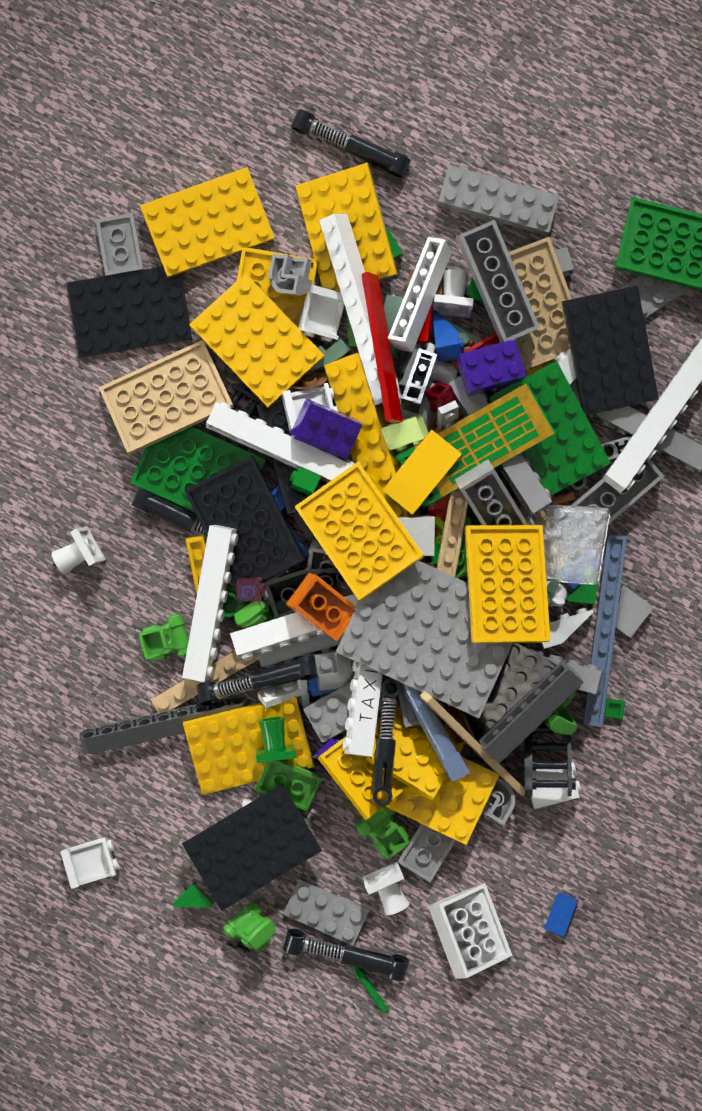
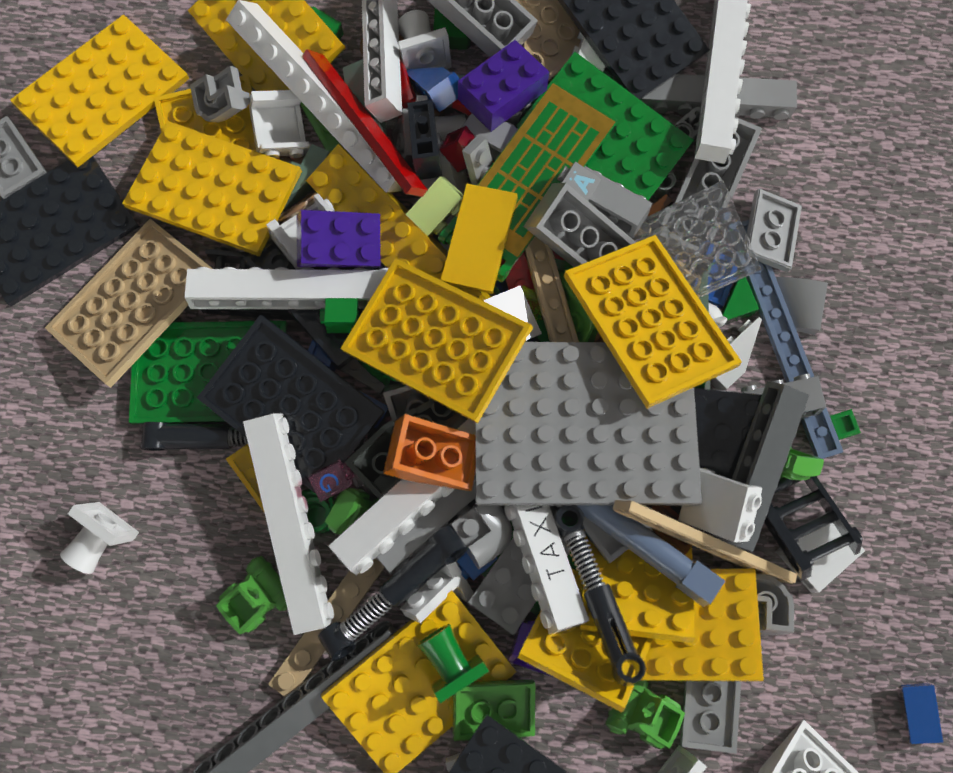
camera: 25 degrees left, 10 degrees down
none -> light grey brick [557,162,602,201]
none -> white panel [678,468,762,542]
none -> light grey tile [743,189,802,272]

